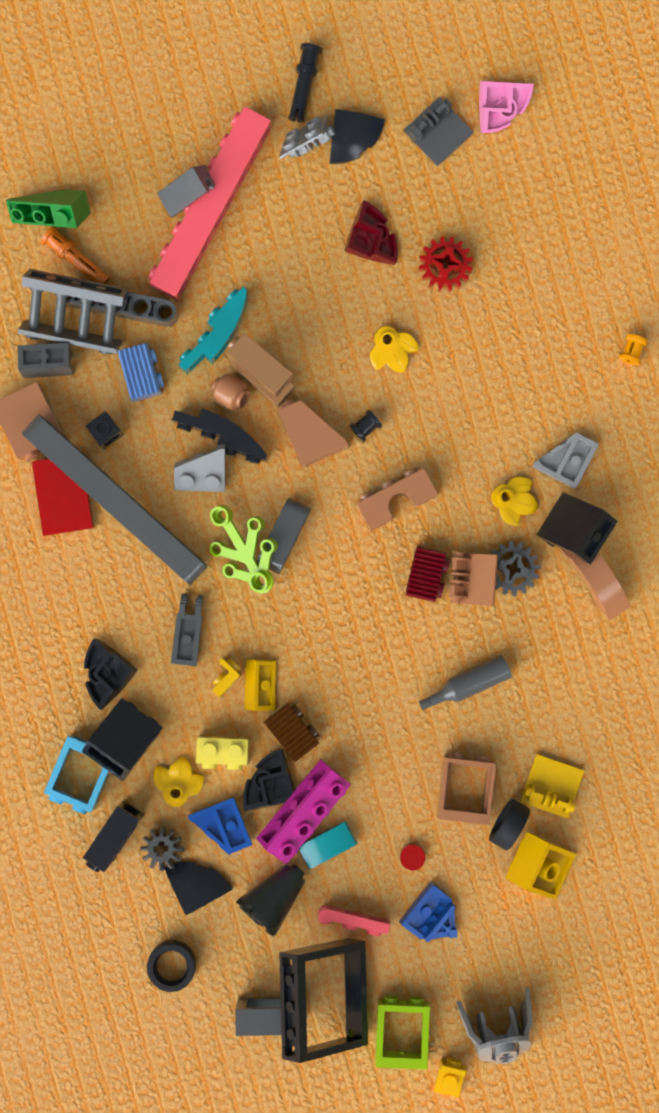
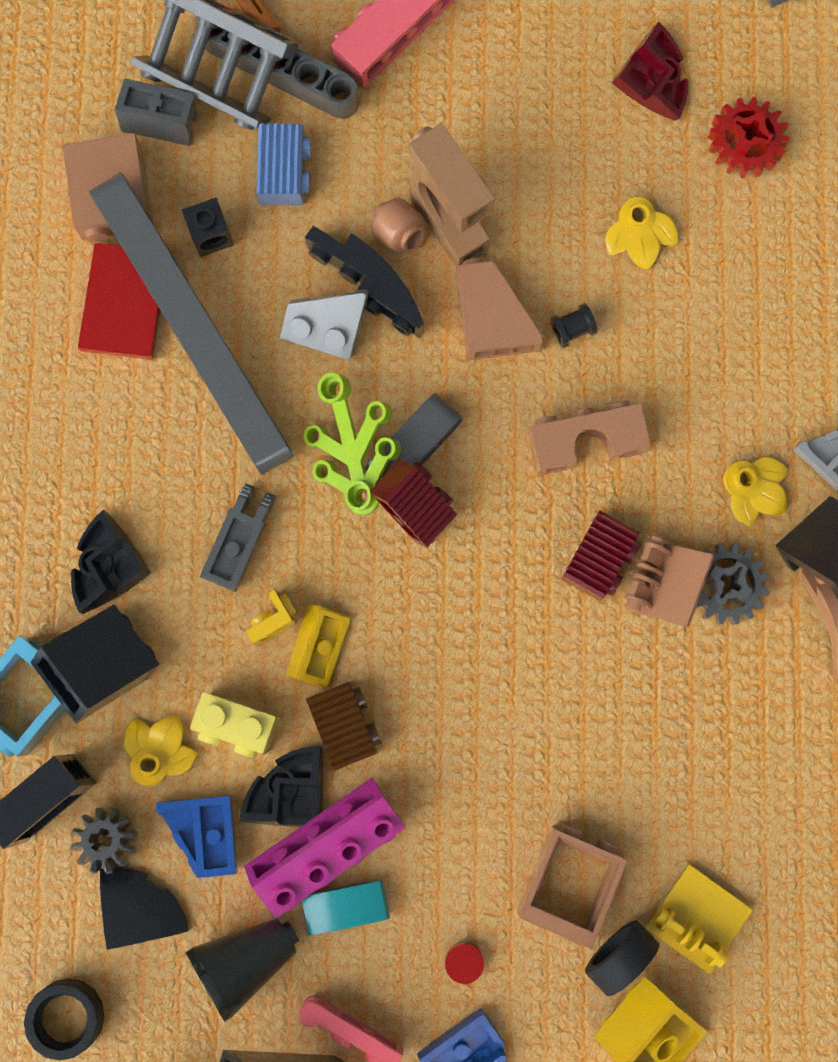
camera: 20 degrees right, 5 degrees down
teal slope [178,286,248,375] -> none
dark grey piece [418,655,512,711] -> none
none -> dark red brick [370,459,457,548]

